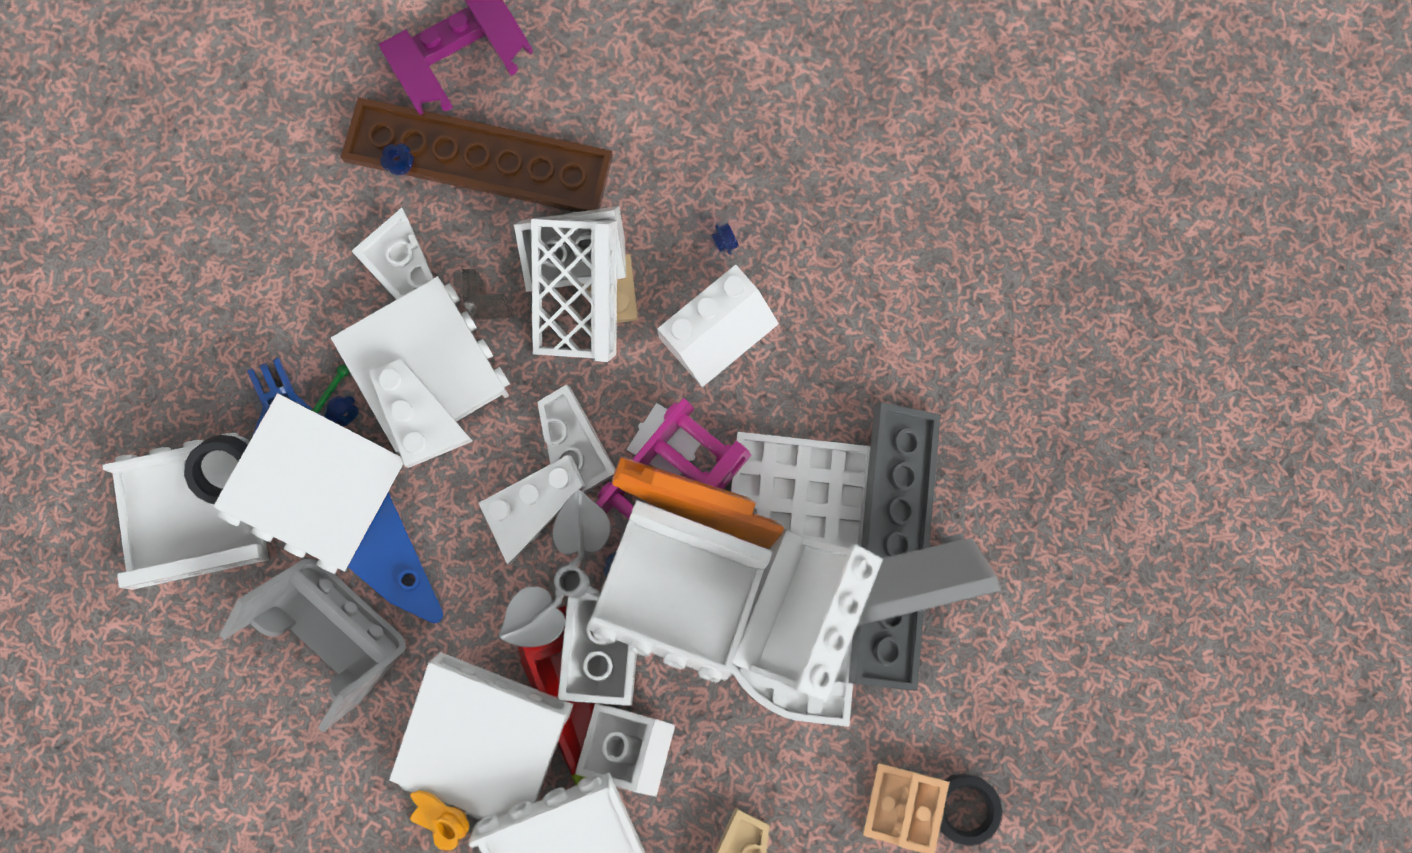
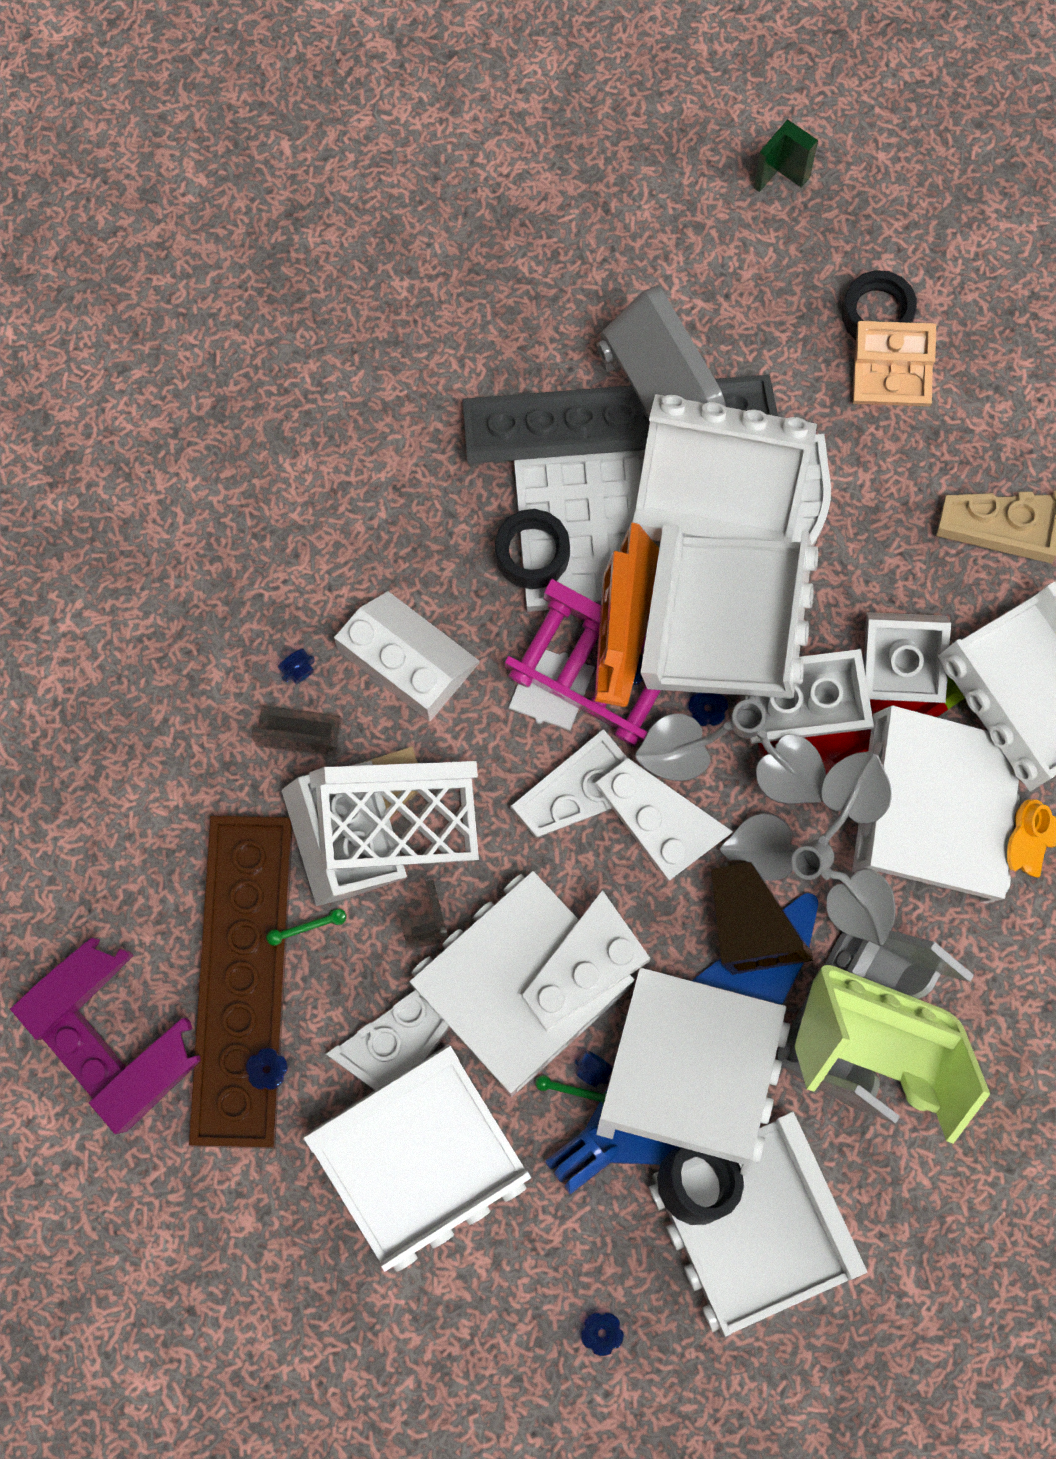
camera: 100 degrees left, 5 degrees down
none -> clear smoke panel [251,705,342,757]
none -> green hinge [266,909,346,946]
none -> white panel [304,1045,531,1272]
none -> black tyre [494,509,570,590]
none -> clear blue plate [581,1312,624,1356]
none -> dark brown slope [711,860,813,975]
none -> light grey plant [720,752,896,946]
none -> dark green panel [754,119,818,192]
none -> yellowish green windscreen [795,965,990,1144]

